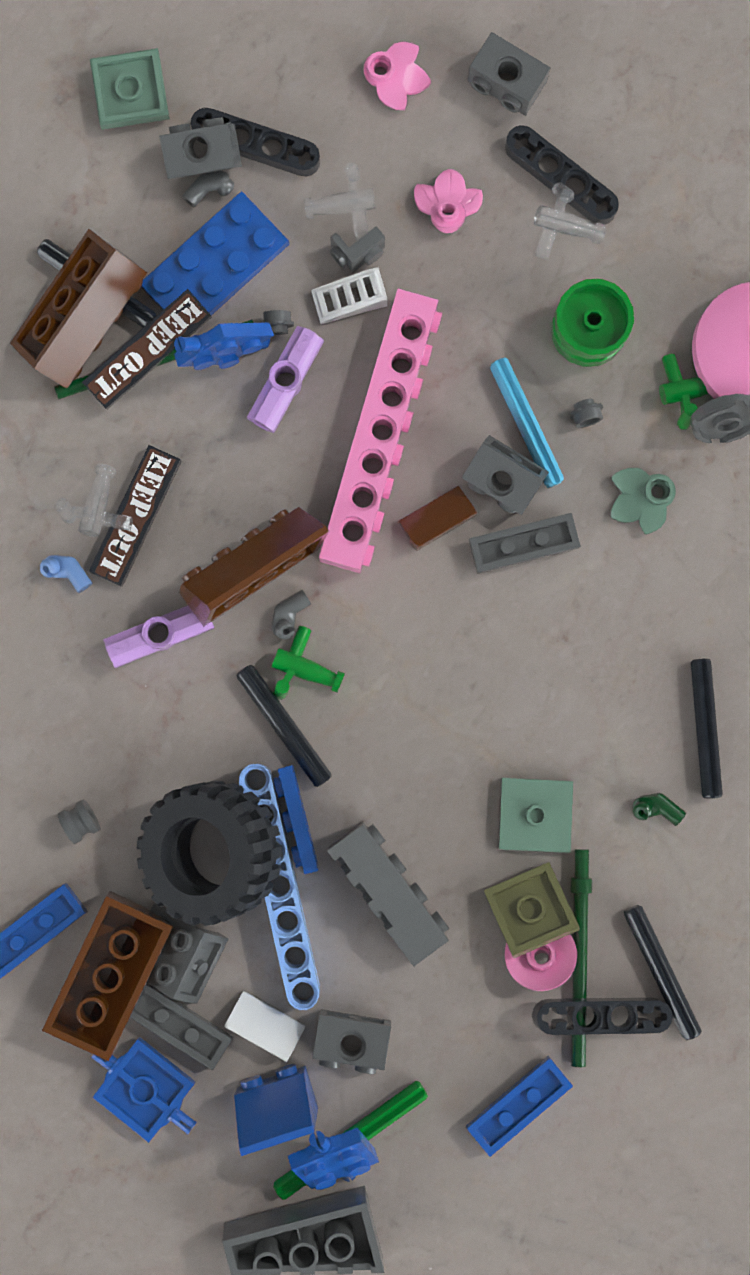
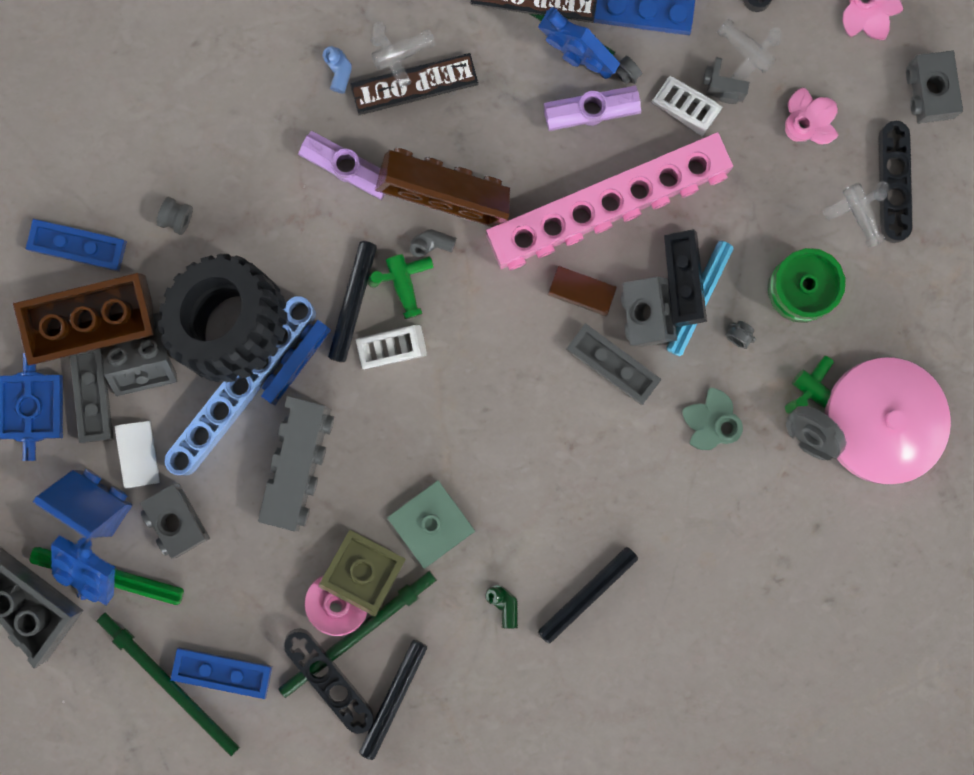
camera: 55 degrees right, 0 degrees up
none -> dark green bar [96,612,240,756]
none -> white slope [356,325,427,370]
none -> black plate [664,229,707,327]

